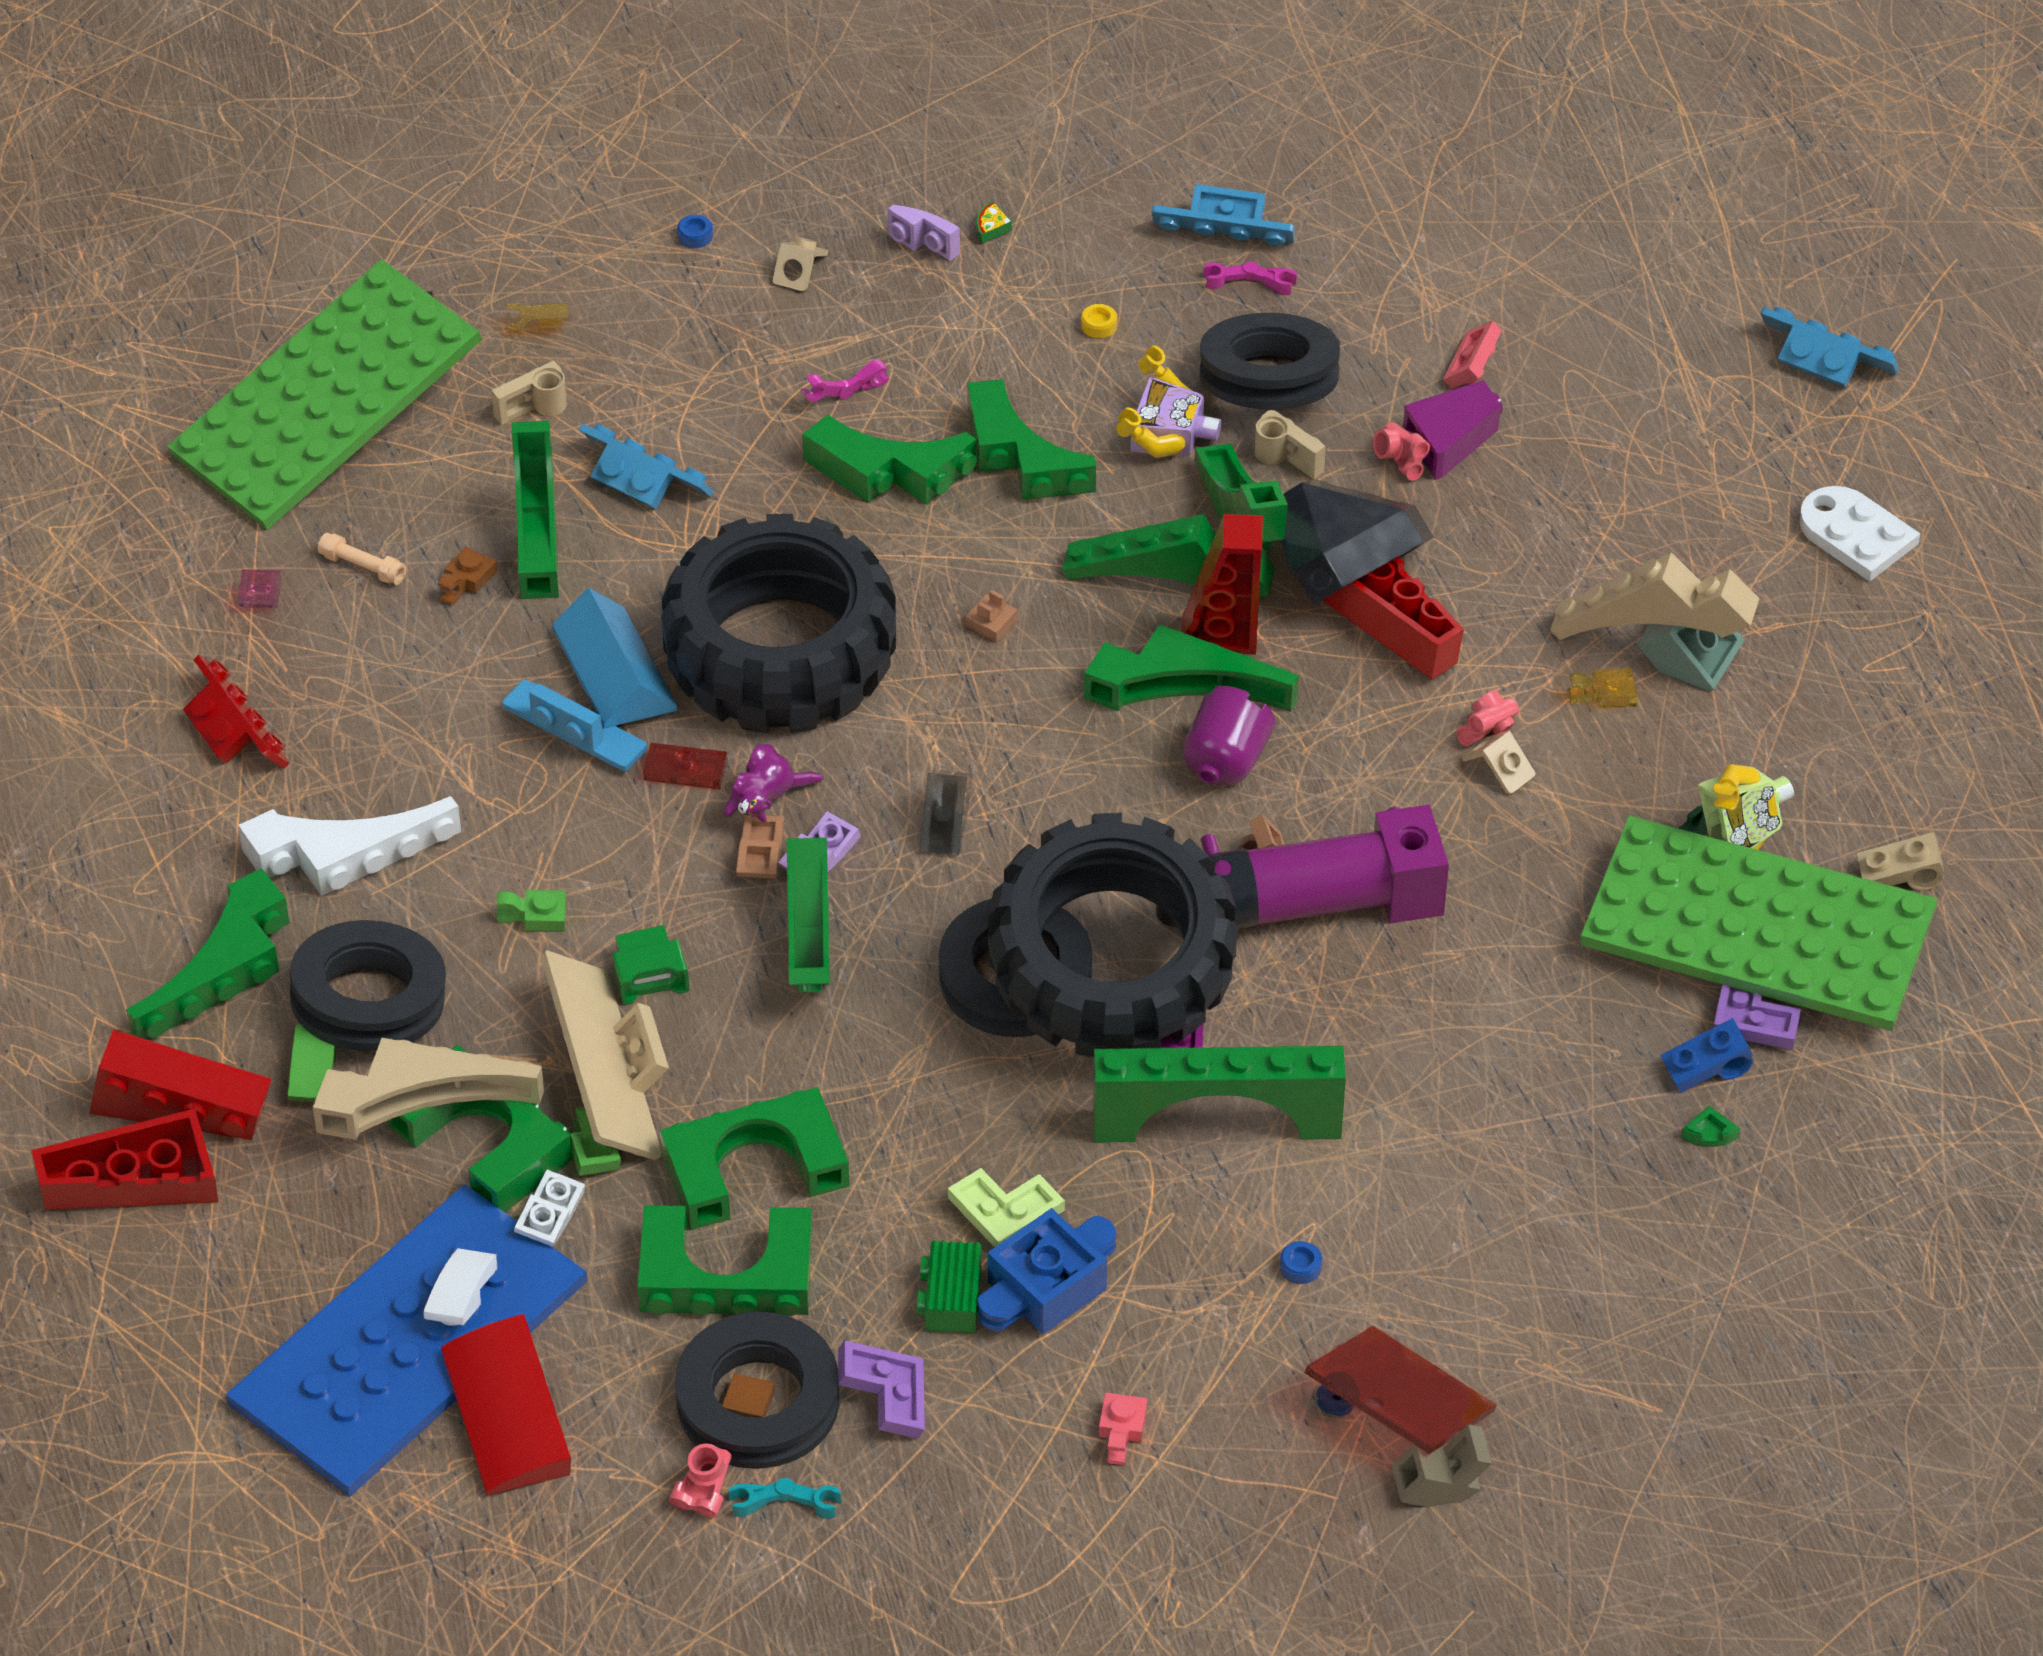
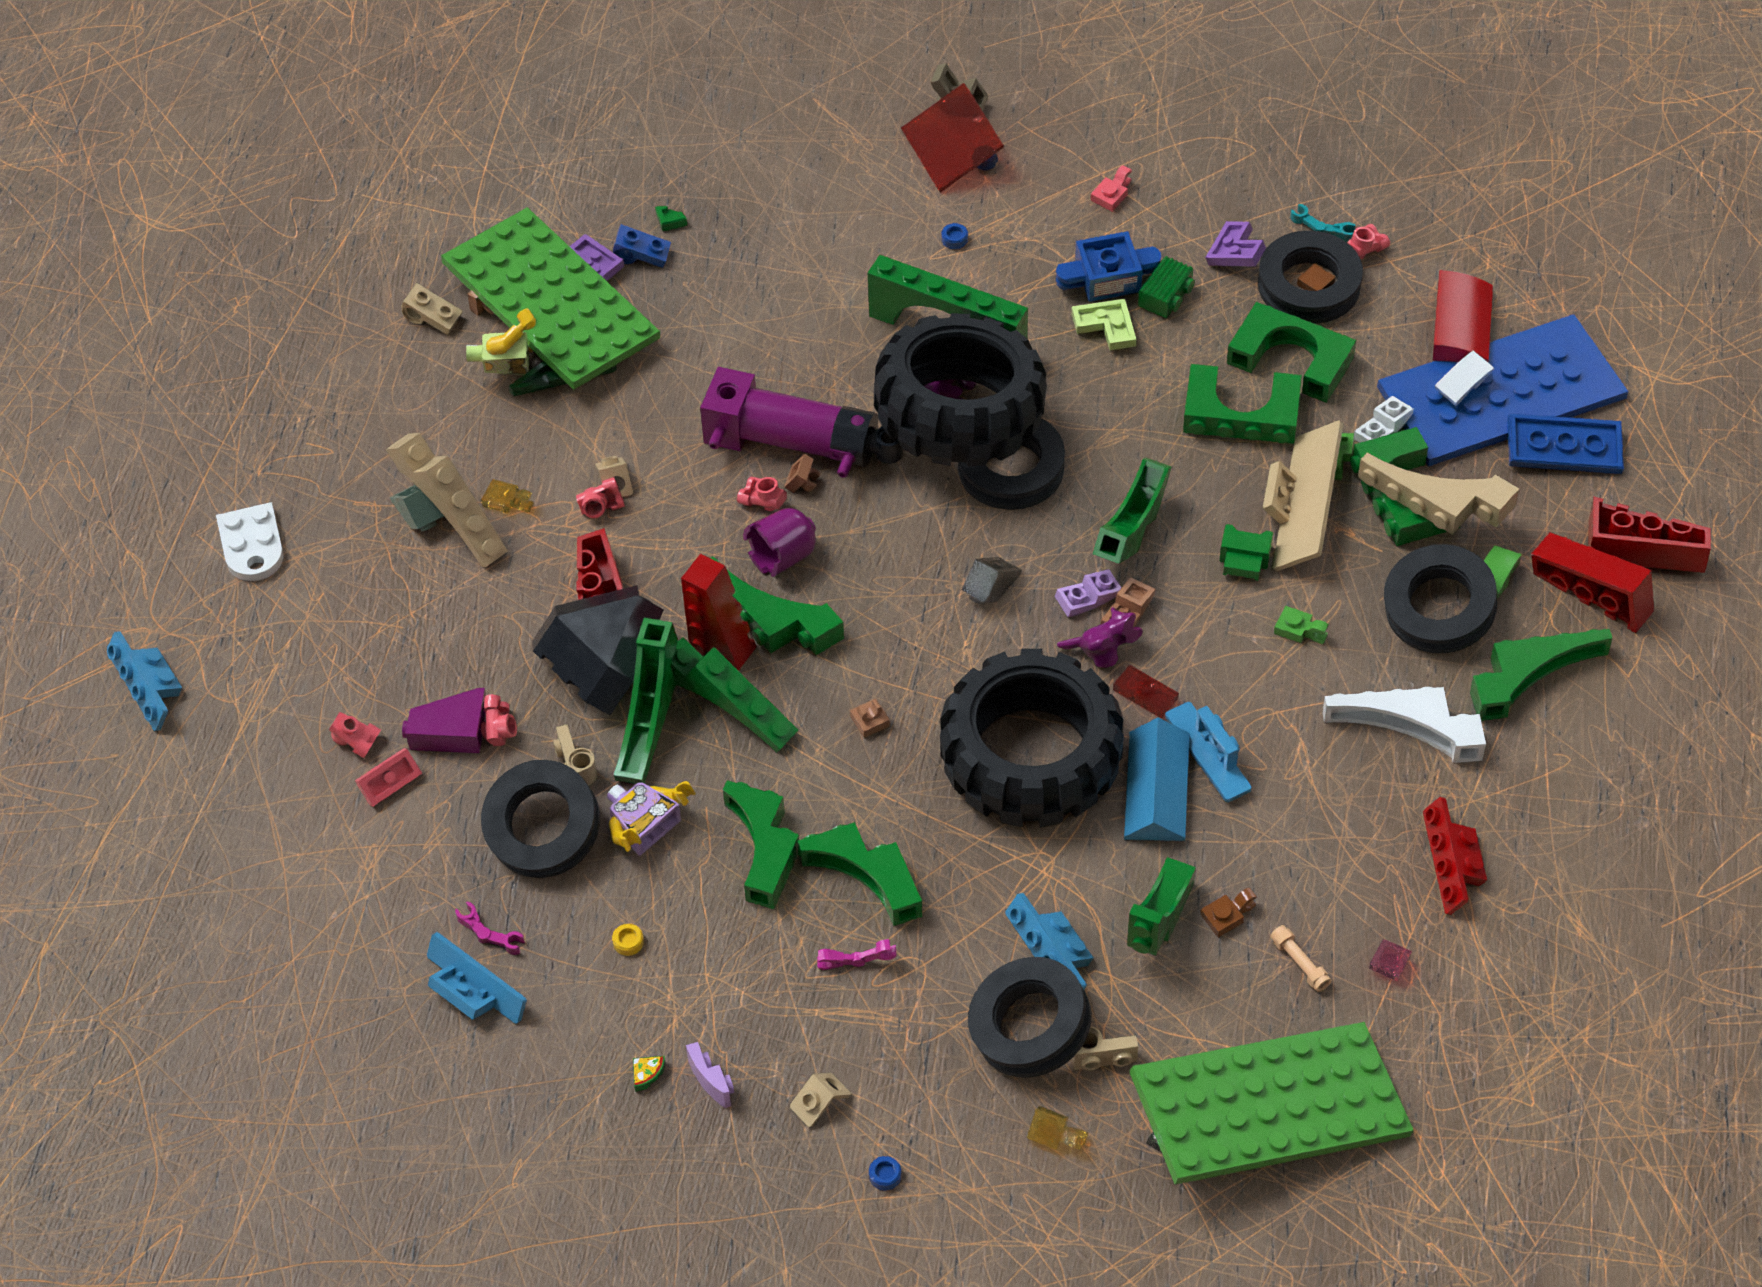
camera: 150 degrees left, 5 degrees up
none -> coral plate [329,712,381,759]
none -> coral plate [737,476,787,511]
none -> black tyre [968,957,1092,1078]
none -> blue tile [1508,413,1624,474]

